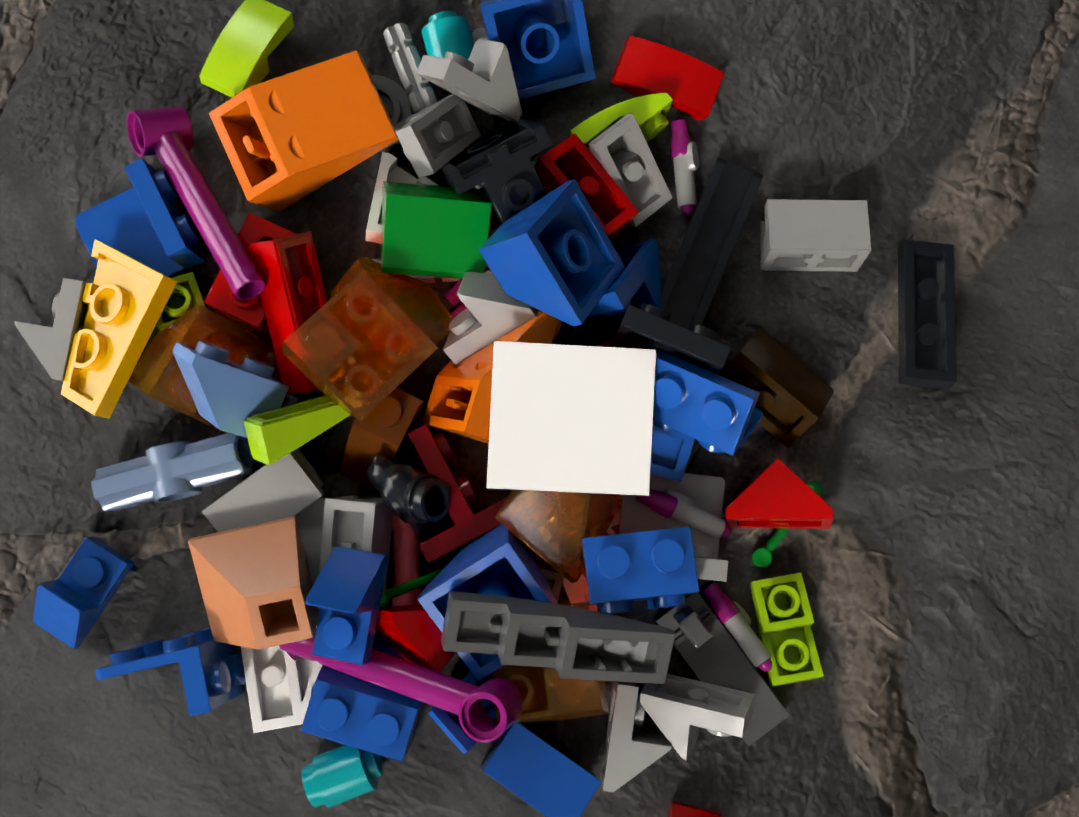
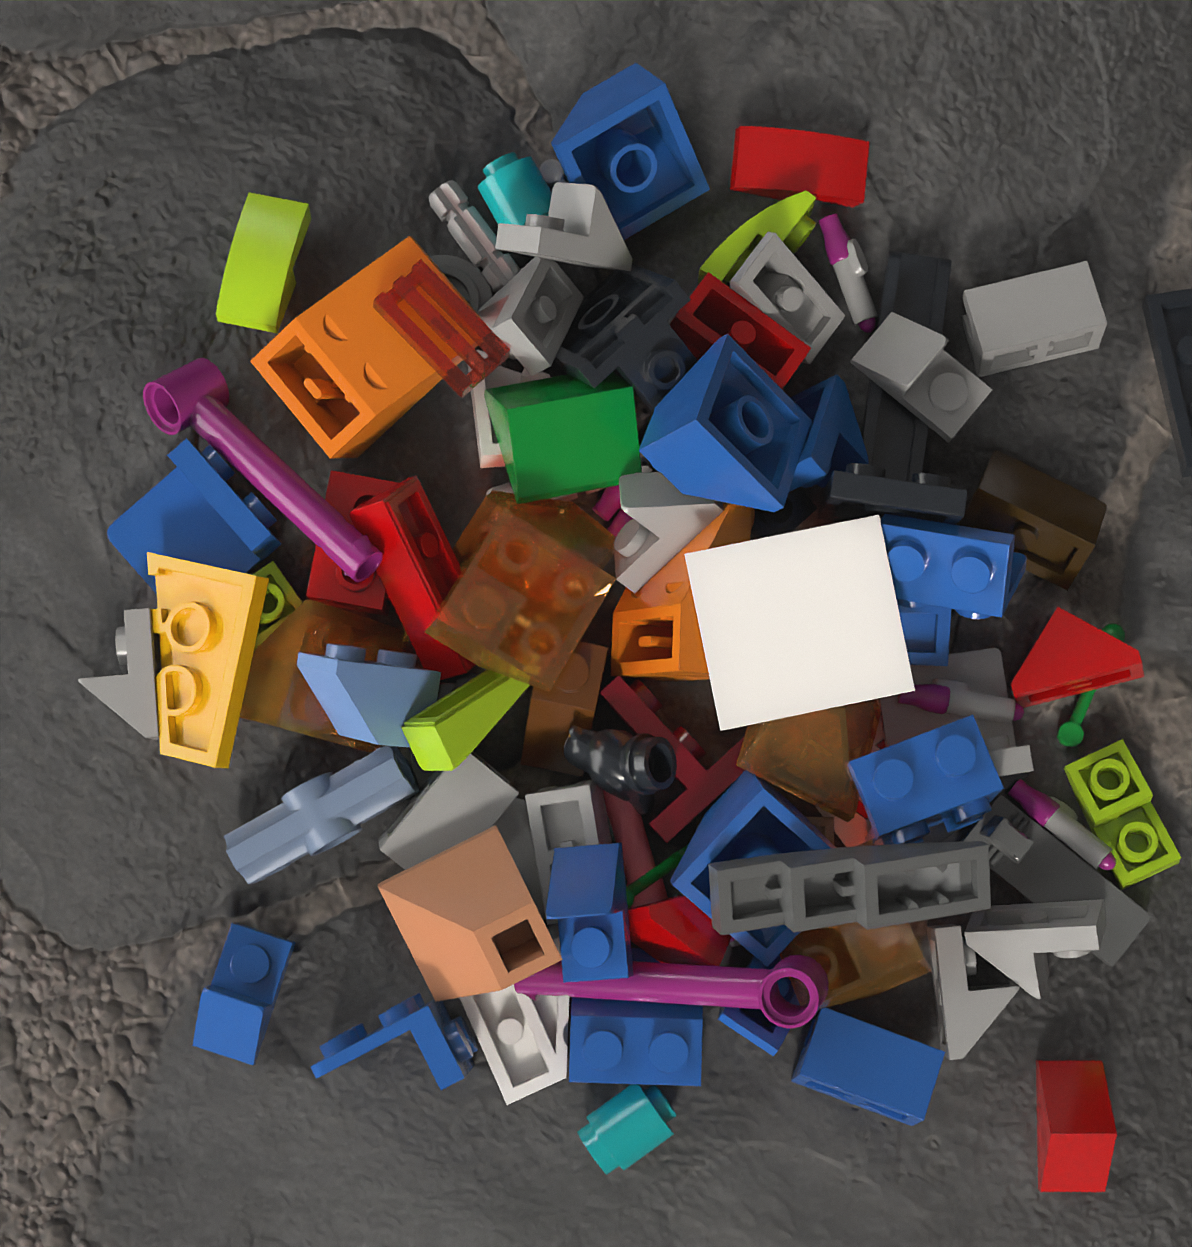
camera: 10 degrees left, 0 degrees up
none -> clear red tile [373,259,510,398]
none -> light grey slope [850,312,992,443]

